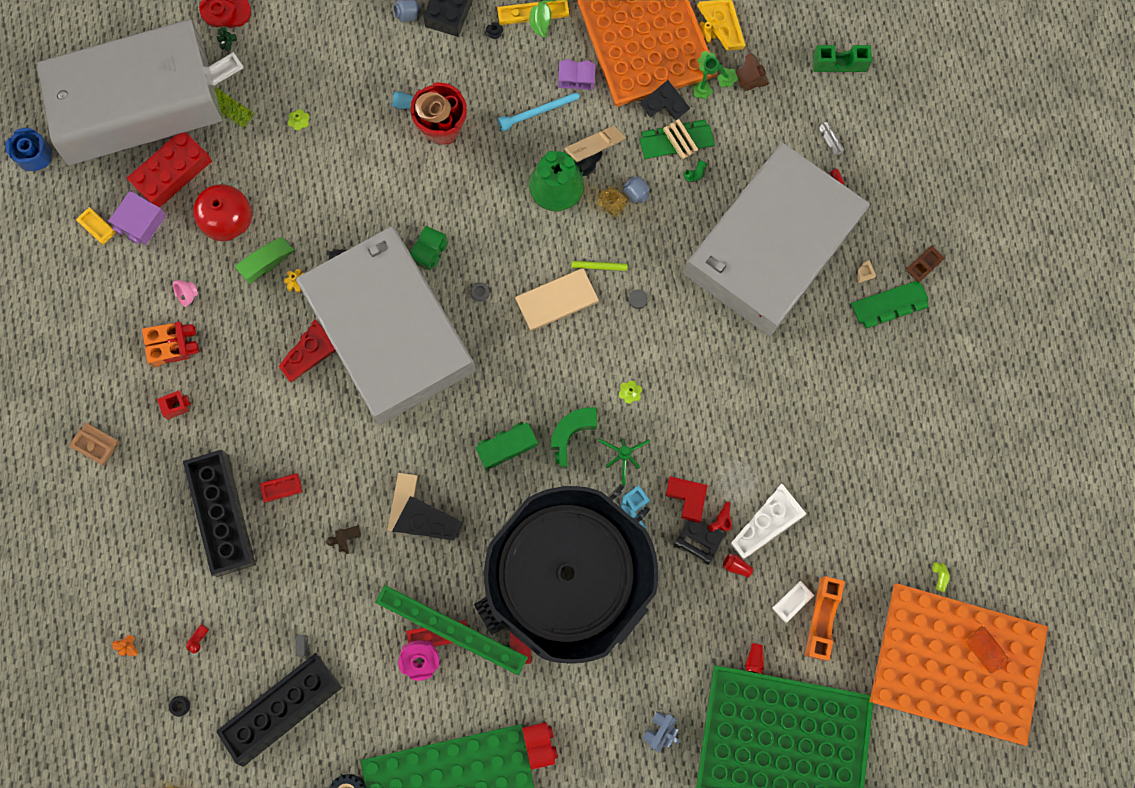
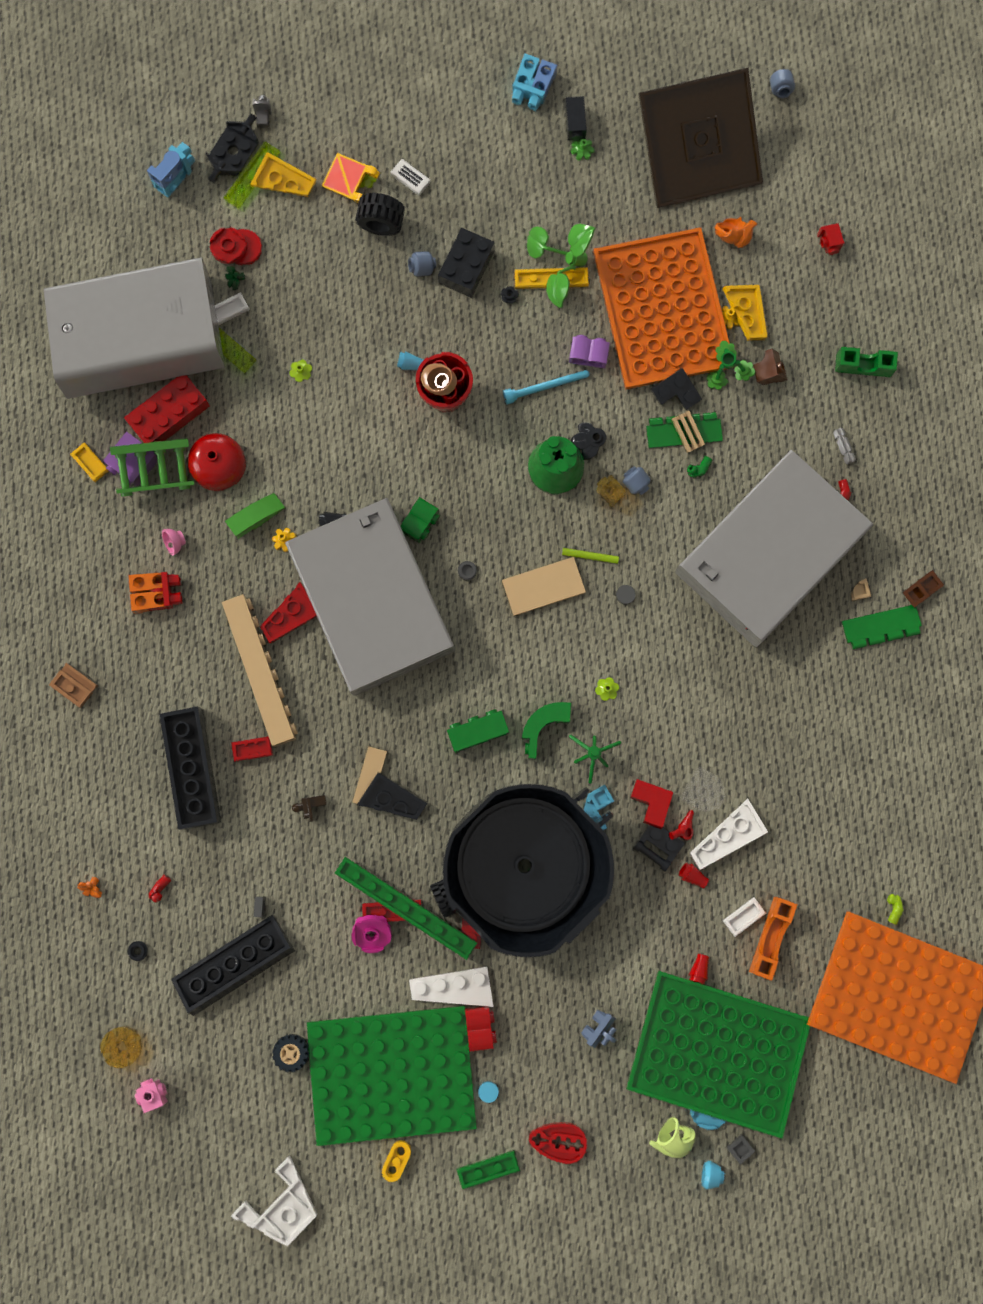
camera: 10 degrees right, 5 degrees up
blue brick [5,128,52,171] -> none
red brick [157,390,191,420] -> none
tan piece [564,126,626,162] -> none
clear orange slope [965,626,1009,673] -> none
none -> bright green fence [110,438,194,497]
none -> tan brick [222,594,298,747]
none -> white wing [409,967,494,1007]

